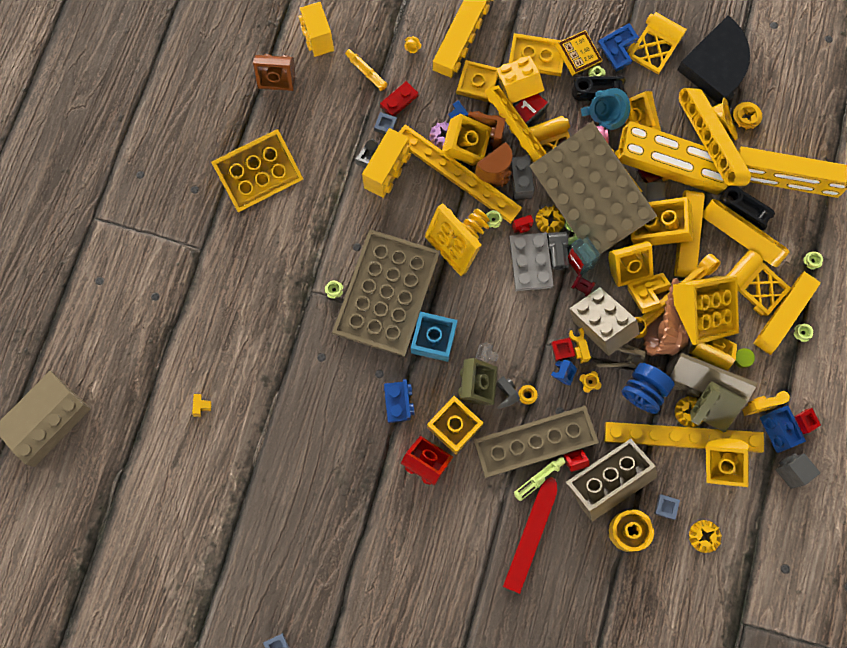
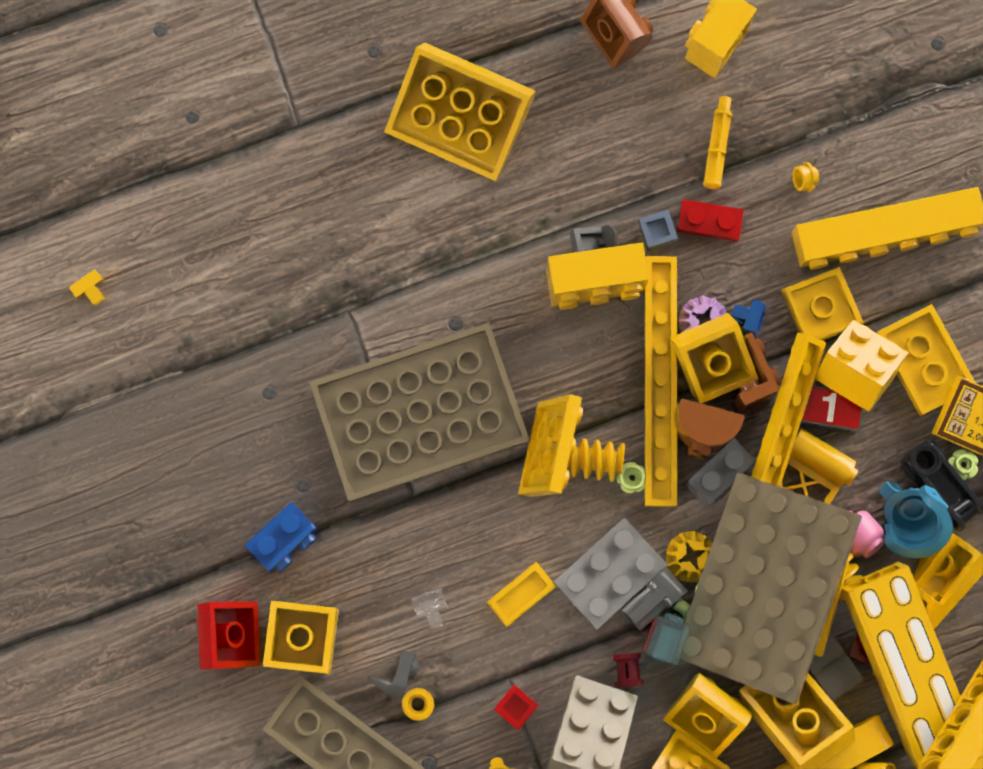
camera: 50 degrees right, 5 degrees up
yellowish green plate [325,281,343,299] -> none
dark azure brick [411,312,458,362] -> none
olive brick [458,358,498,405] -> none
red plate [512,215,534,233] -> none
blue tile [551,360,577,386] -> none
yellow plate [569,328,591,364] -> none
none -> yellow tile [486,562,557,627]

